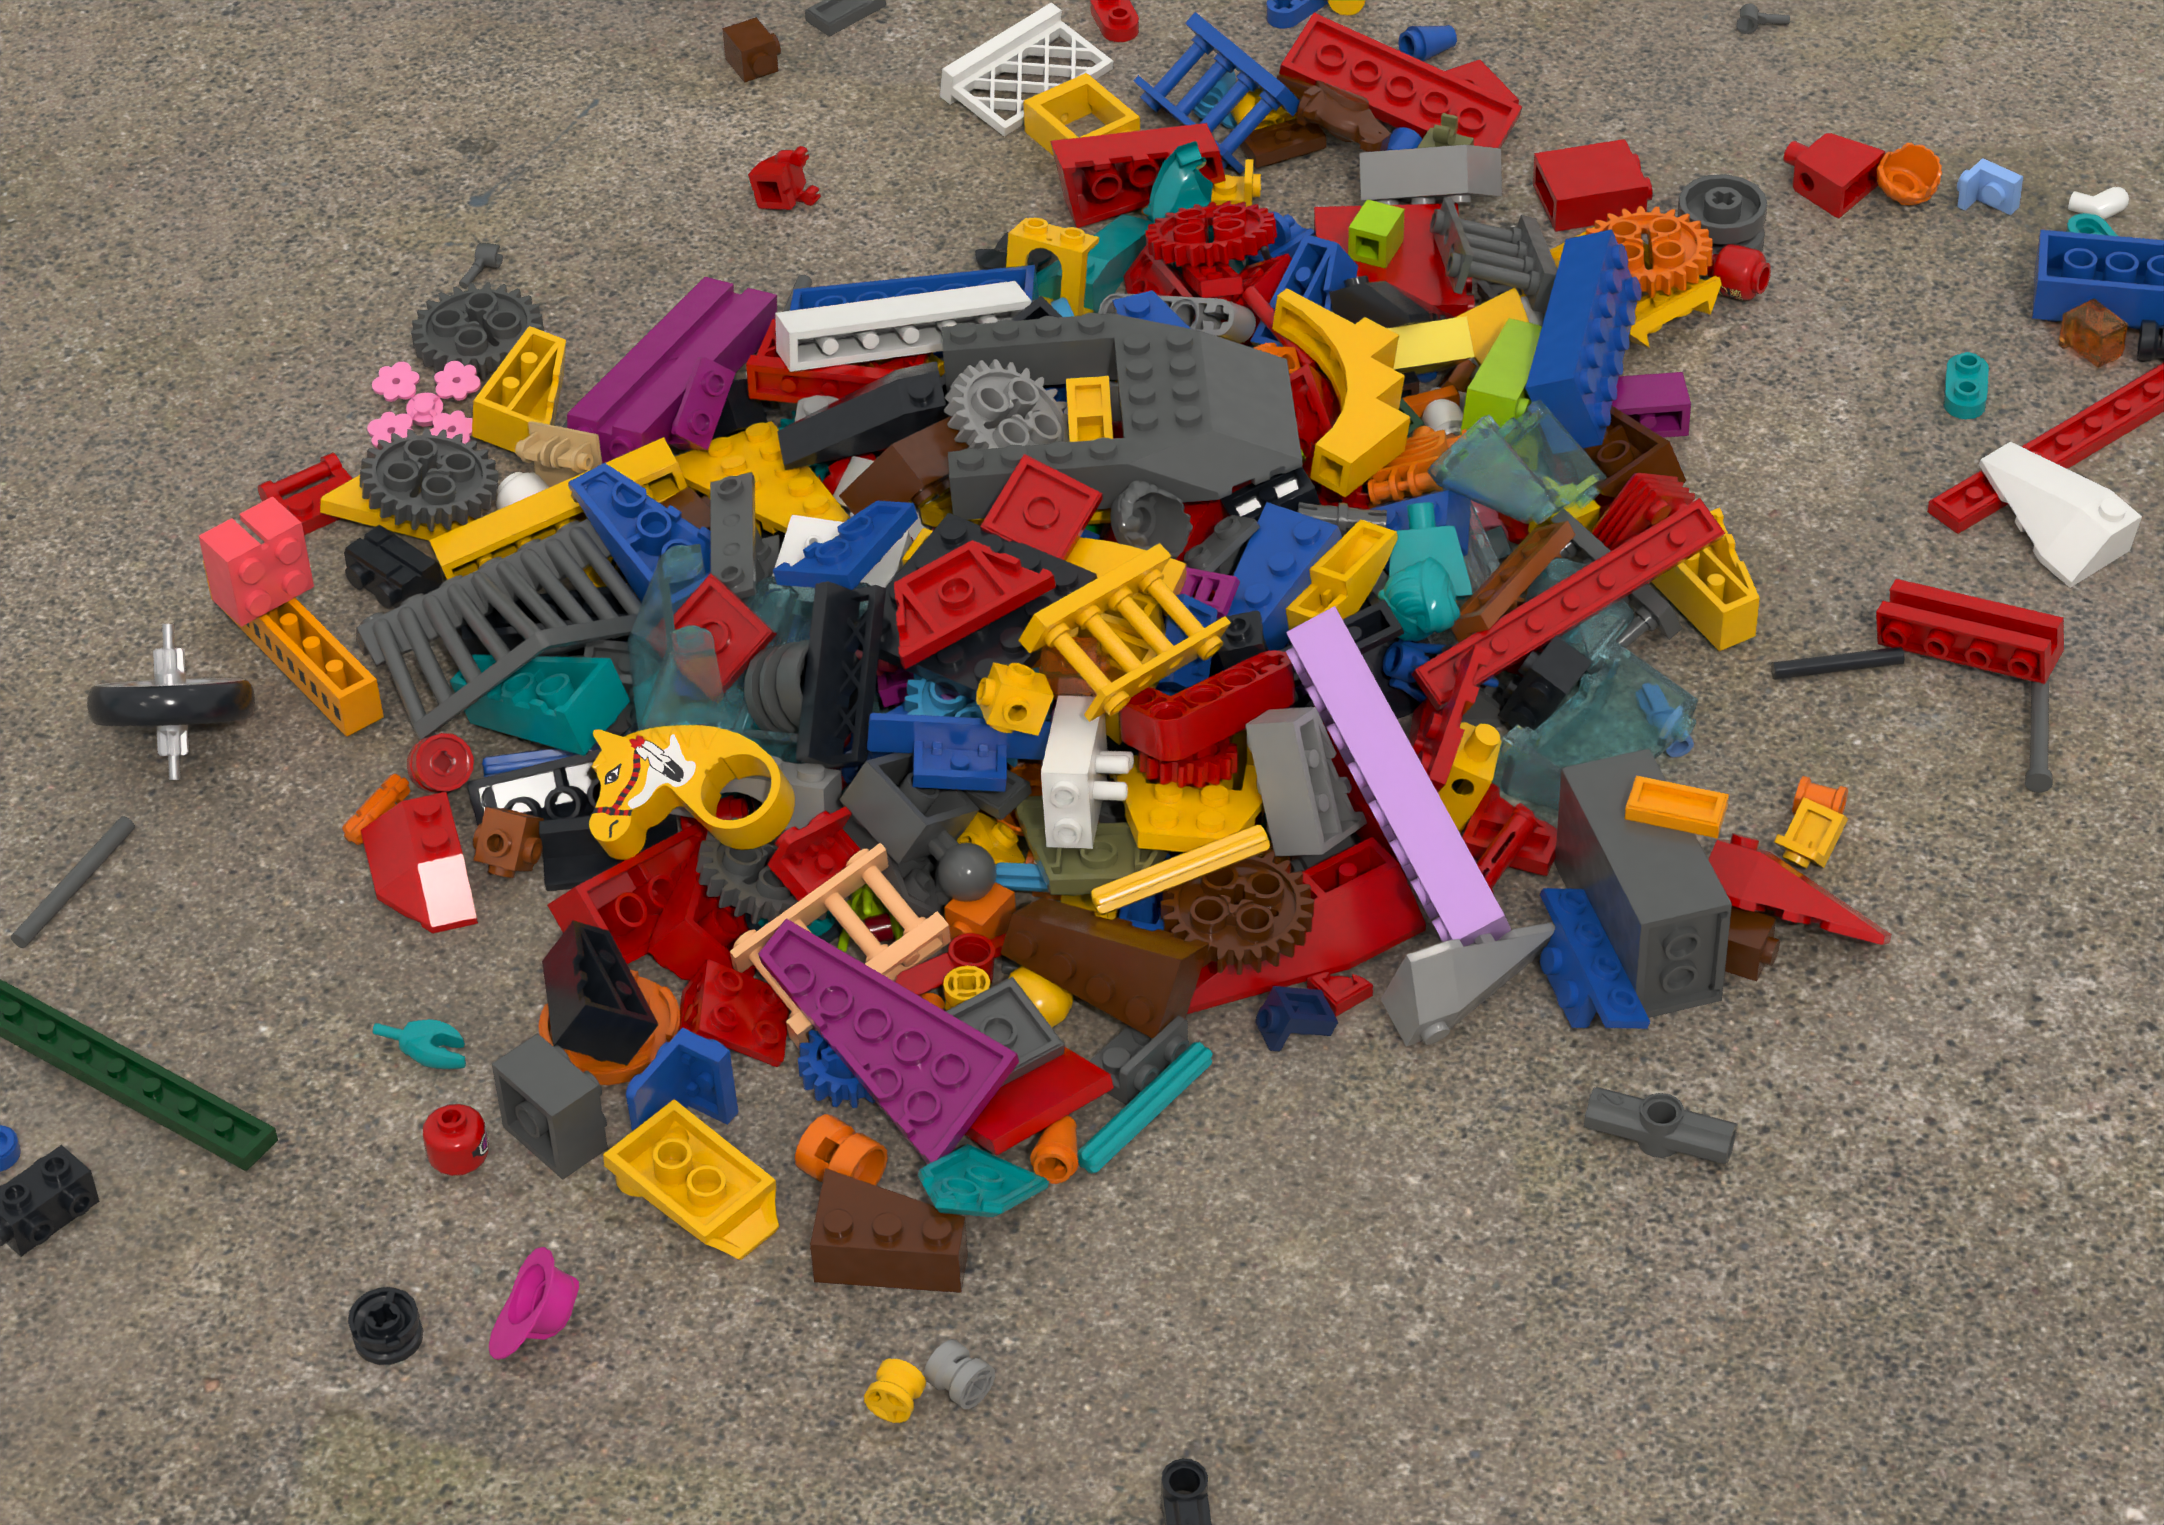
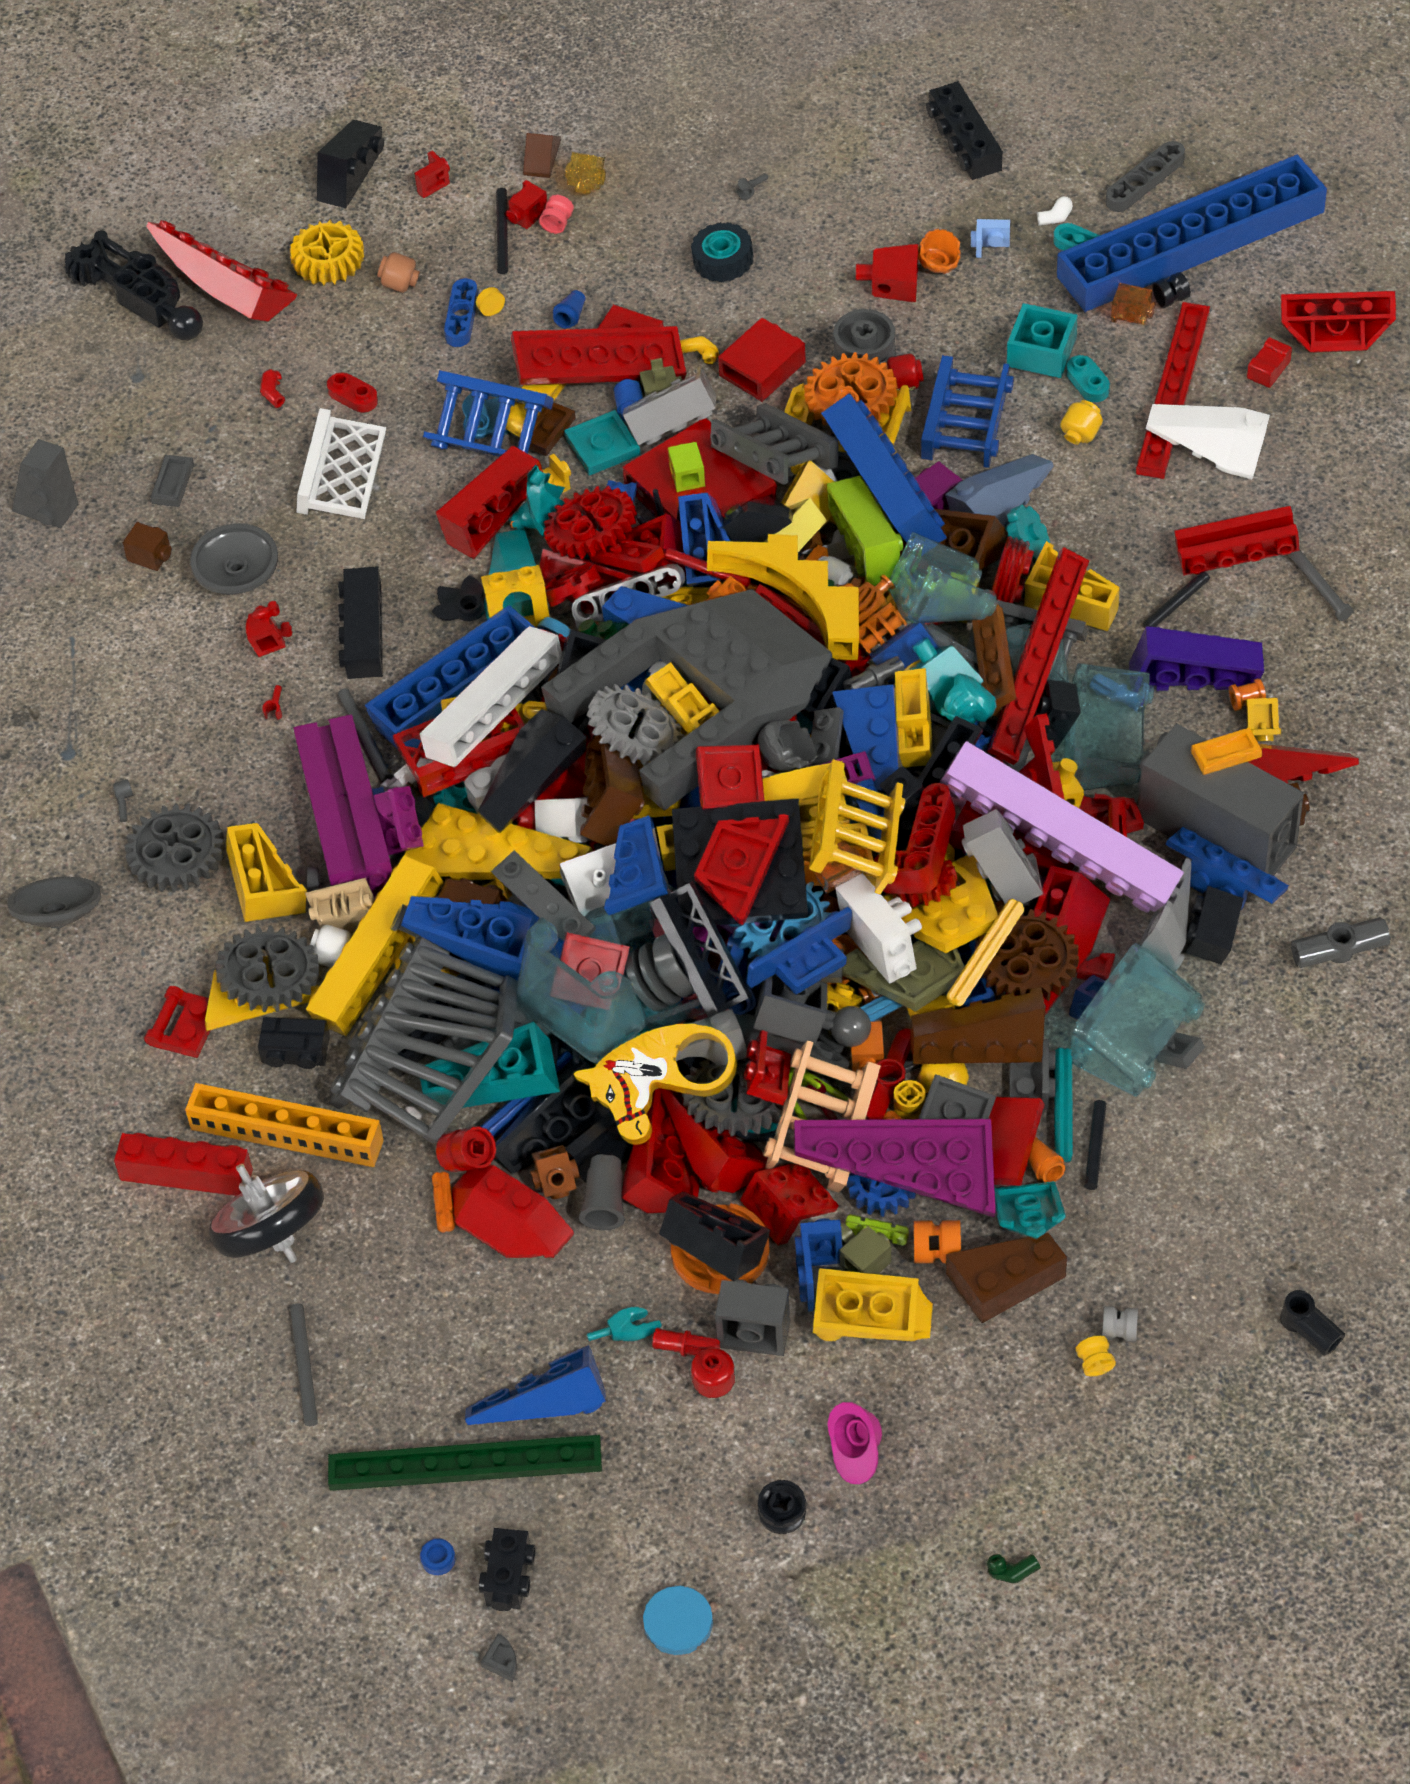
camera: 35 degrees left, 10 degrees up
coral piece [199,496,314,627] -> none
bright pink plant [367,361,481,448] -> none
yellow brick [976,662,1054,736] -> none
yellow window [1023,73,1140,156] -> none
reddish brown animal [1277,74,1391,152] -> none
none -> dark grey dish [7,876,101,928]
none -> red brick [114,1133,253,1196]
none -> dark grey dish [190,523,278,595]
none -> red hand [262,685,282,720]
none -> black brick [338,566,383,679]
none -> blue wedge [465,1345,606,1425]
none -> red plate [545,562,601,607]
none -> teal tile [564,410,641,476]
none -> dark grey plant [579,1154,625,1230]
none -> dark azure tile [643,1586,713,1655]
none -> red axle [652,1327,720,1357]
none -> yellow arm [680,336,719,364]
none -> black wheel [691,222,754,282]
none -> olive brick [839,1223,892,1274]
none -> lime axle [845,1214,909,1246]
none -> blue fence [921,355,1014,468]
none -> black brick [926,81,1003,180]
none -> sand blue wedge [945,454,1054,528]
none -> teal plant [1002,505,1050,564]
none -> teal brick [1007,303,1078,378]
none -> yellow head [1060,400,1103,445]
none -> clear light blue windscreen [1071,943,1205,1097]
none -> black bar [1084,1100,1107,1190]
none -> dark purple wedge [1129,626,1264,691]
none -> dark grey bracket [1147,1019,1205,1069]
none -> black brick [1186,886,1244,965]

